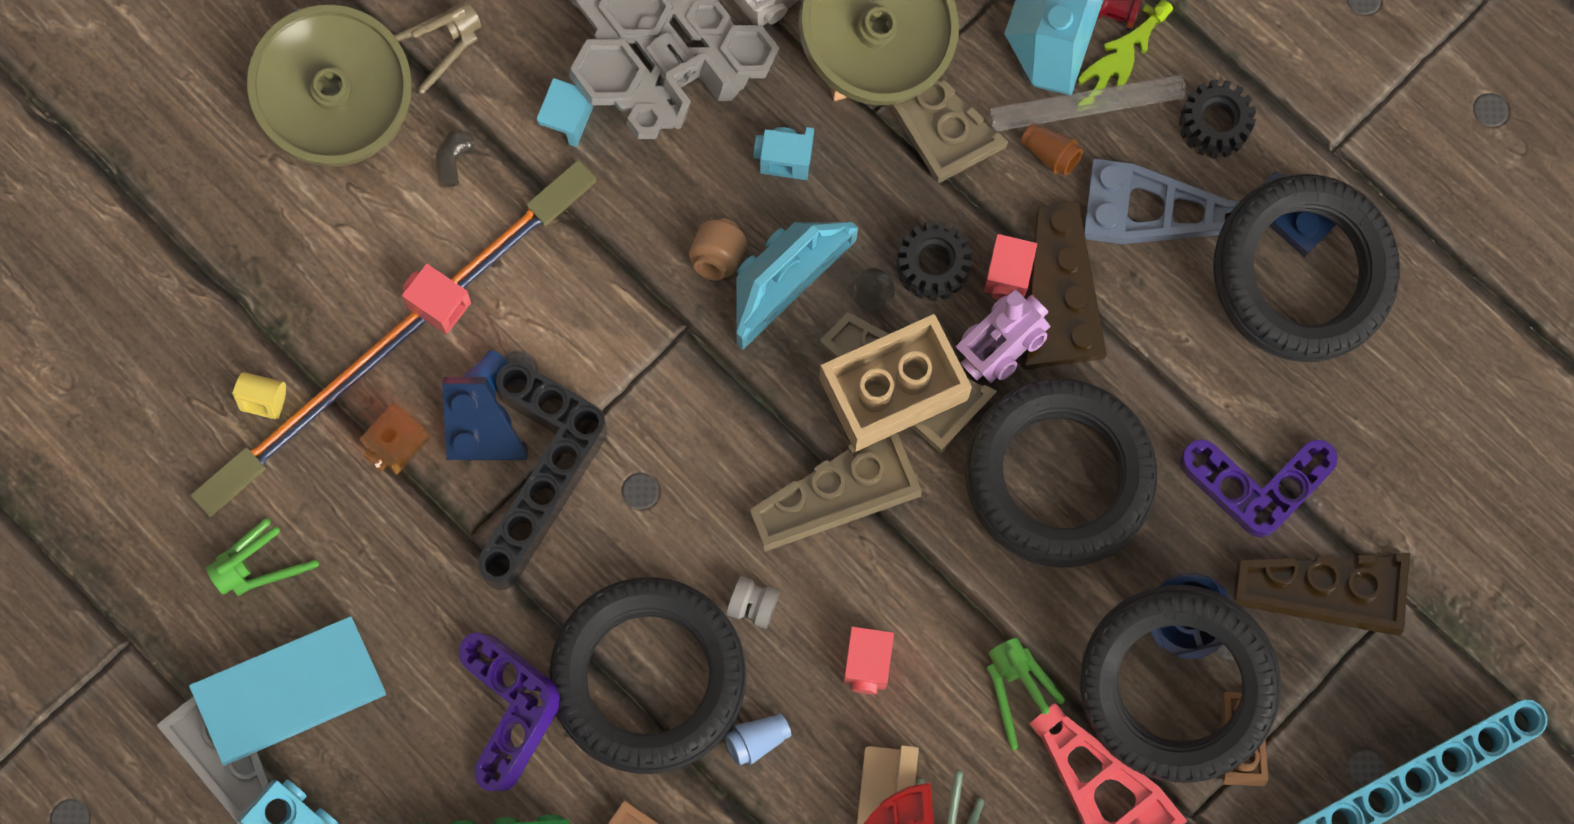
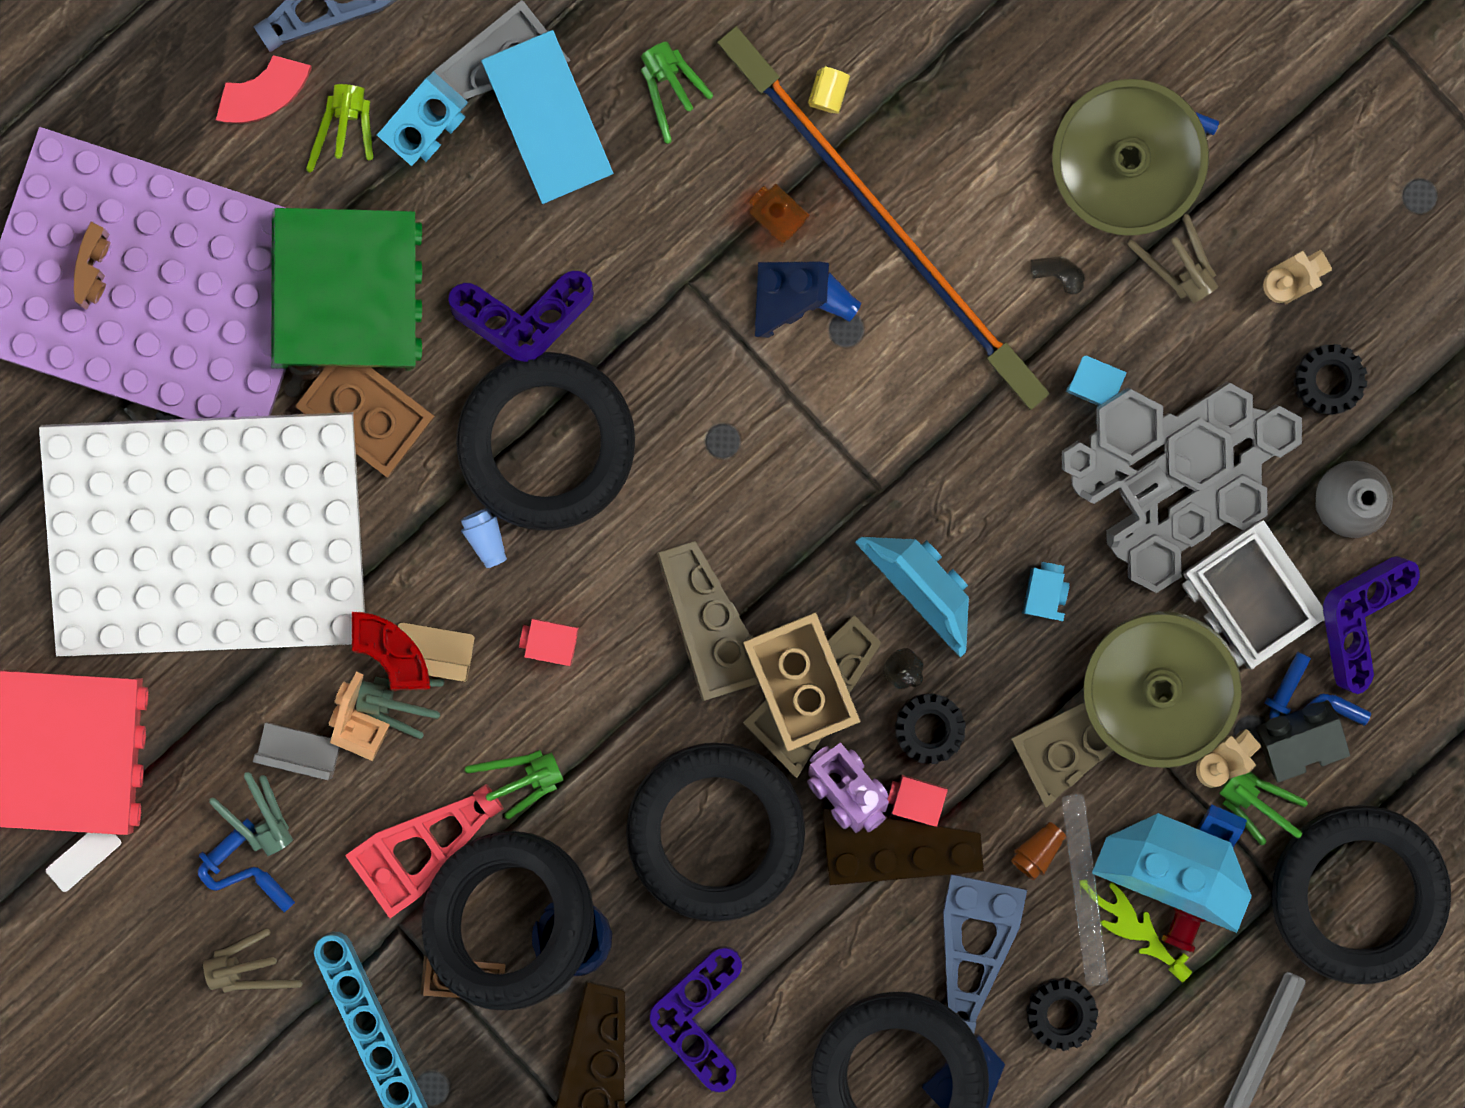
camera: 105 degrees right, 15 degrees up
coral brick [402,264,471,335] -> none
black beam [478,362,607,590] -> none
medium nougat head [689,218,748,281] -> none
light grey wheel [726,576,781,630] -> none

